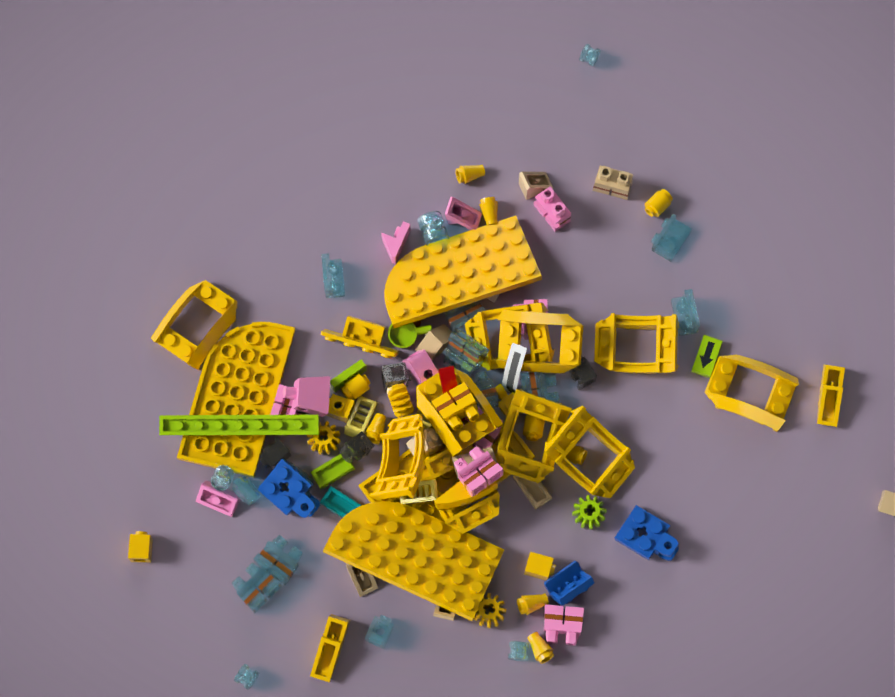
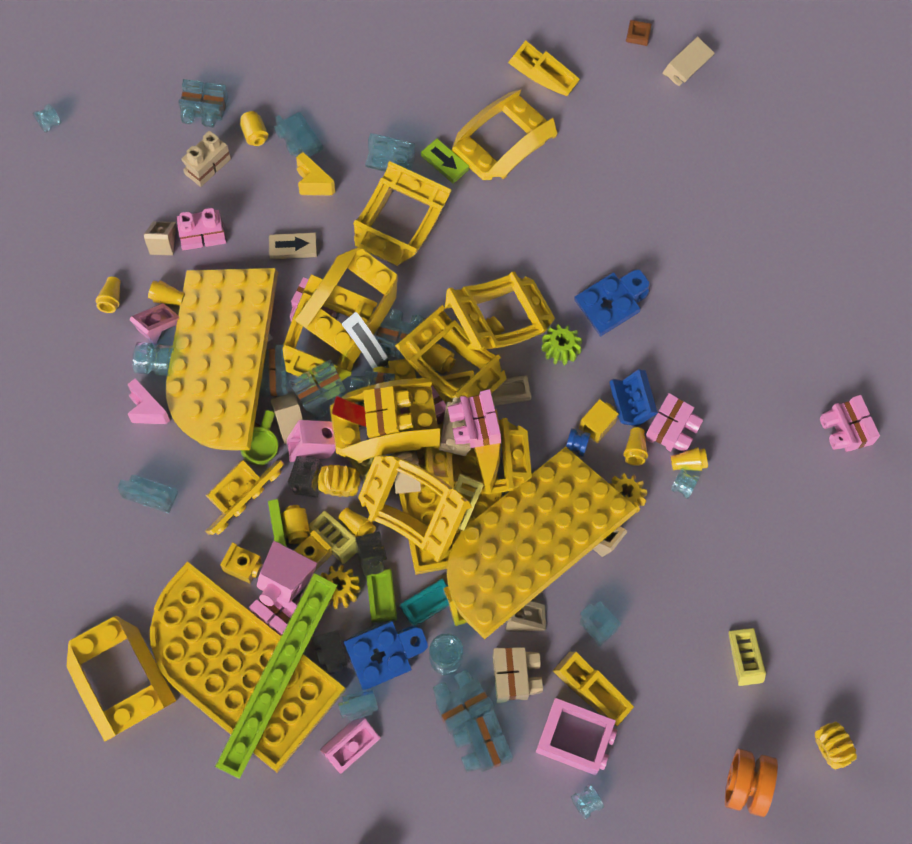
camera: 70 degrees left, 5 degrees down
clear light blue wheel [211,465,234,491] -> none
clear smoke brick [569,356,597,390] -> none
none -> clear light blue hips [178,79,228,128]
none -> yellow brick [220,542,263,584]
none -> tan tile [269,233,317,259]
none -> yellow slope [296,152,335,195]
none -> clear light blue wheel [429,633,463,675]
none -> tan hips [492,647,543,703]
none -> bright pink window [536,698,617,775]
none -> blue wheel [566,428,590,457]

